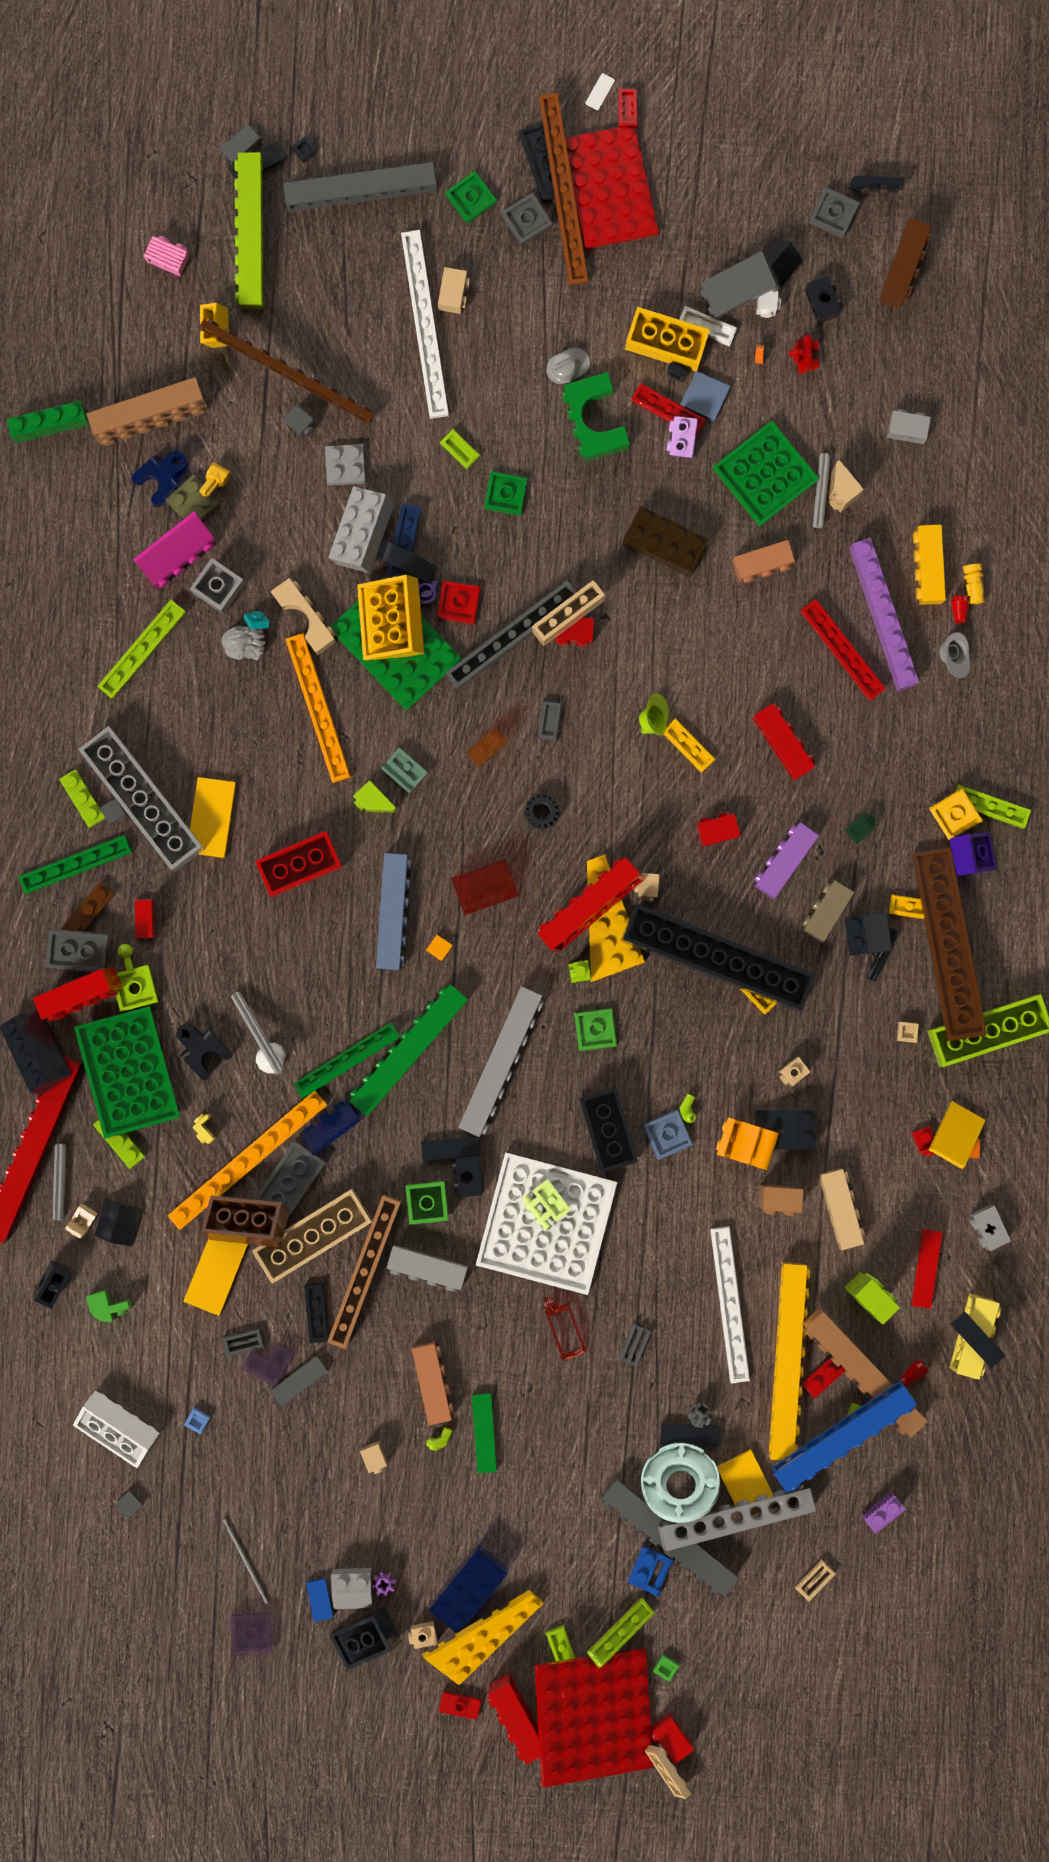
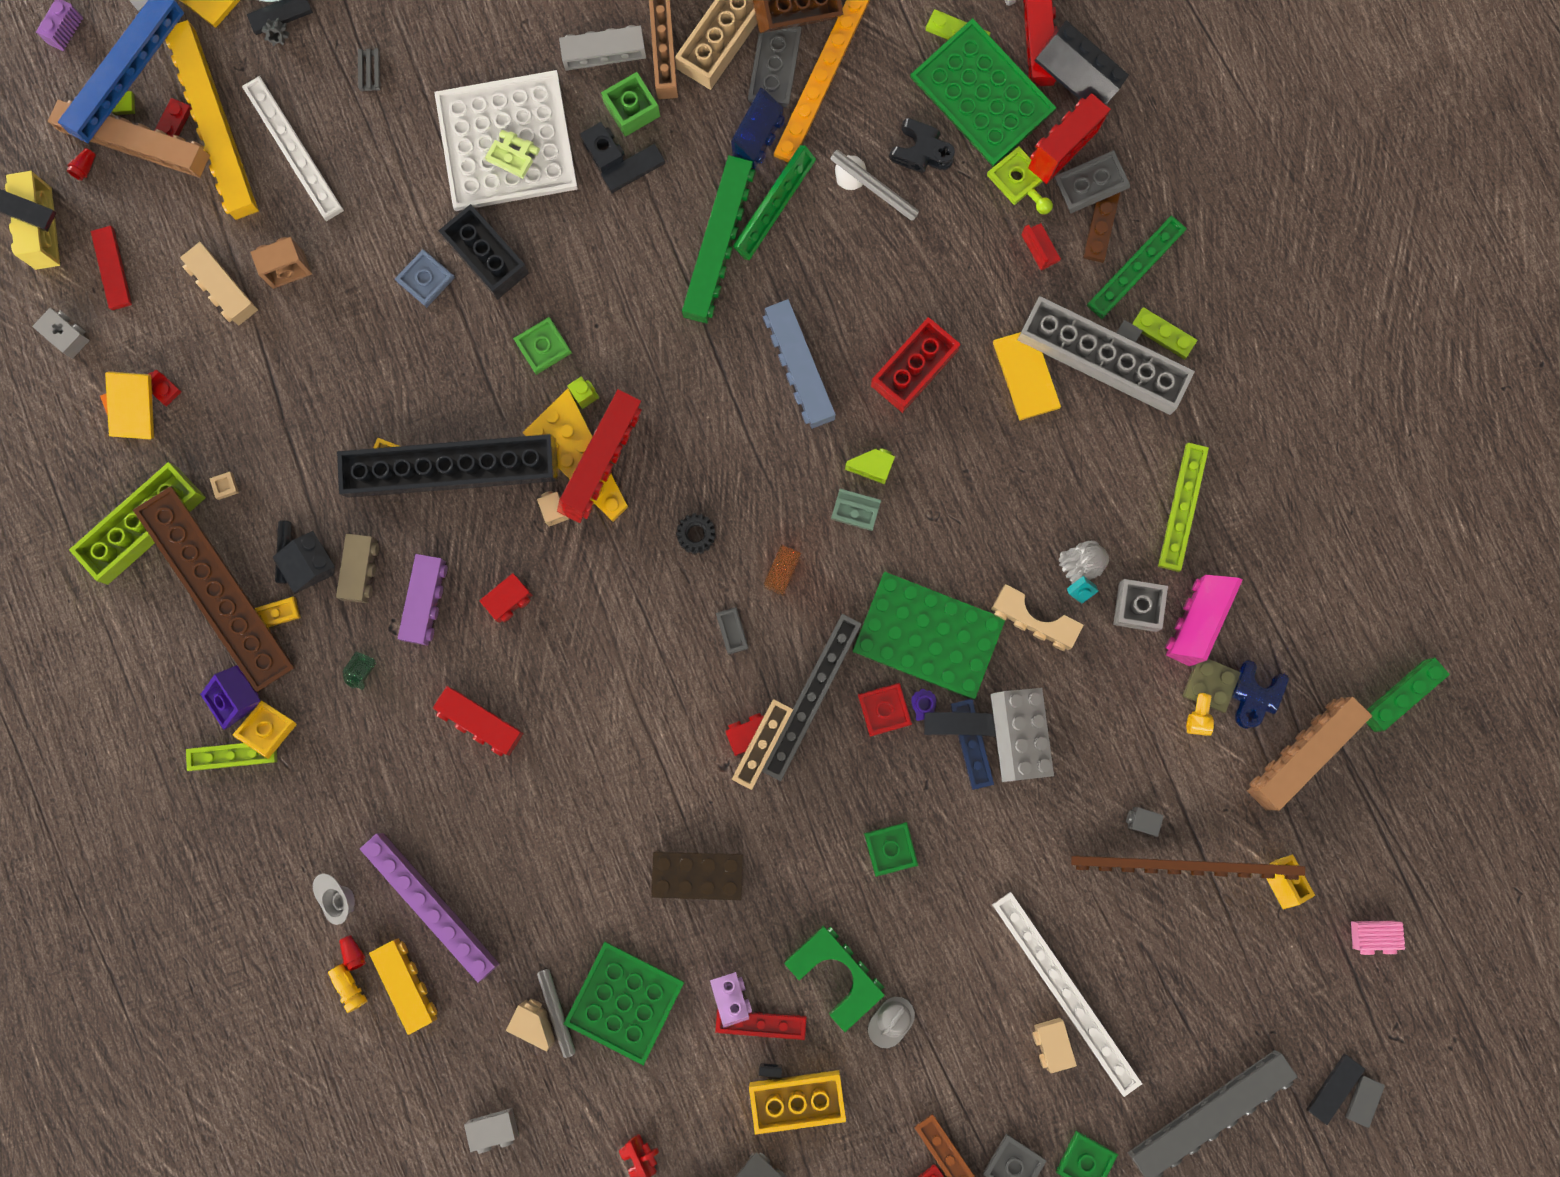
camera: 160 degrees right, 5 degrees down
light yellow bracket [193,1114,216,1144] -> none
lime brick [234,152,264,310] -> none
light orange tile [286,633,351,783] -> none
black tile [291,136,318,164] -> none
light grey plate [325,444,365,486] -> none
yellow slope [357,575,424,660] -> none
light orange tile [426,935,453,961] -> none
lime tile [440,429,480,470] -> none
clear red slope [451,859,518,915] -> none
light grey brick [458,986,544,1137] -> none
clear red sword [542,1296,587,1360] -> none
lime piece [639,693,669,735] -> none
yellow tile [664,718,715,773] -> none
white tile [679,306,737,347] -> none
lime arm [679,1093,696,1123] -> none
sand blue tile [680,371,730,422] -> none
light orange piece [716,1117,779,1170] -> none
nougat brick [732,540,795,583] -> none
orange tile [755,344,764,364] -> none
black slope [755,1110,816,1149] -> none
tan brick [779,1057,810,1086] -> none
red plate [800,599,886,701] -> none
lime brick [844,1272,900,1324] -> none

